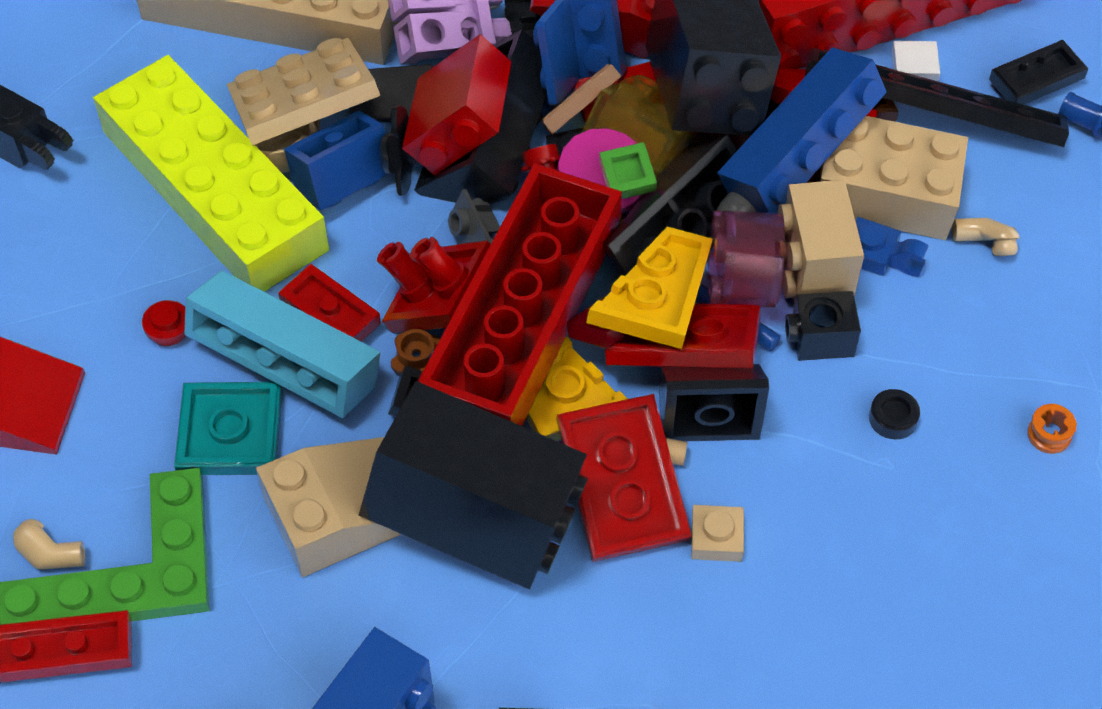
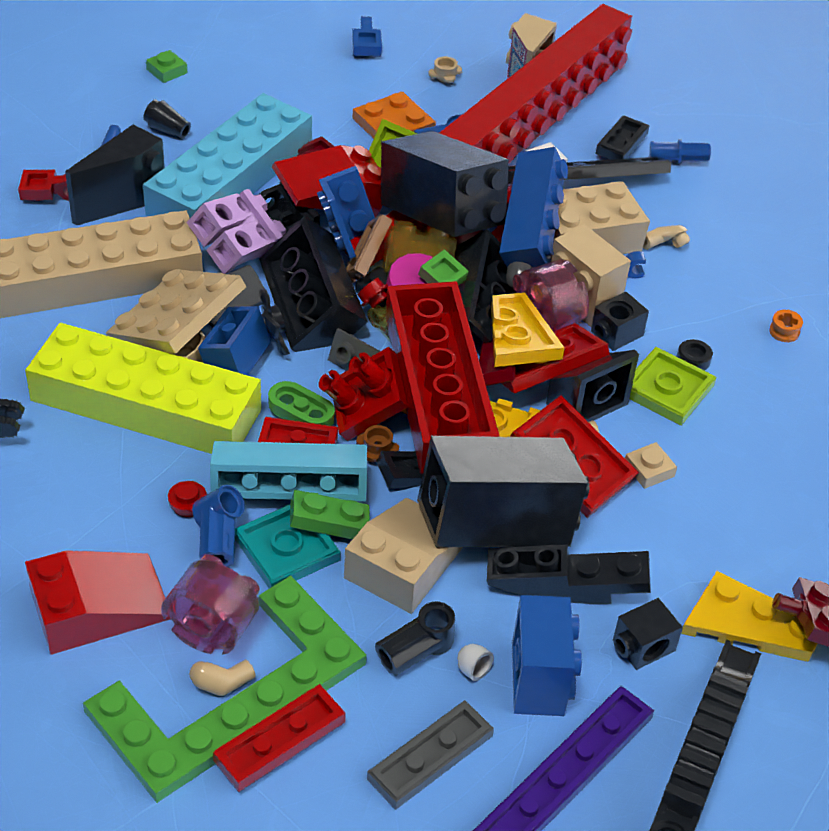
camera: 35 degrees left, 10 degrees down
red brick [402,34,512,175] -> none
none -> clear pink brick [161,554,260,655]
none -> blue piece [192,484,245,568]
none -> bright green plate [268,381,335,426]
none -> bright green plate [290,490,370,539]
none -> black piece [375,601,455,676]
none -> white hinge [458,643,494,681]
none -> black slope [486,545,651,604]
none -> lime tile [629,347,717,426]

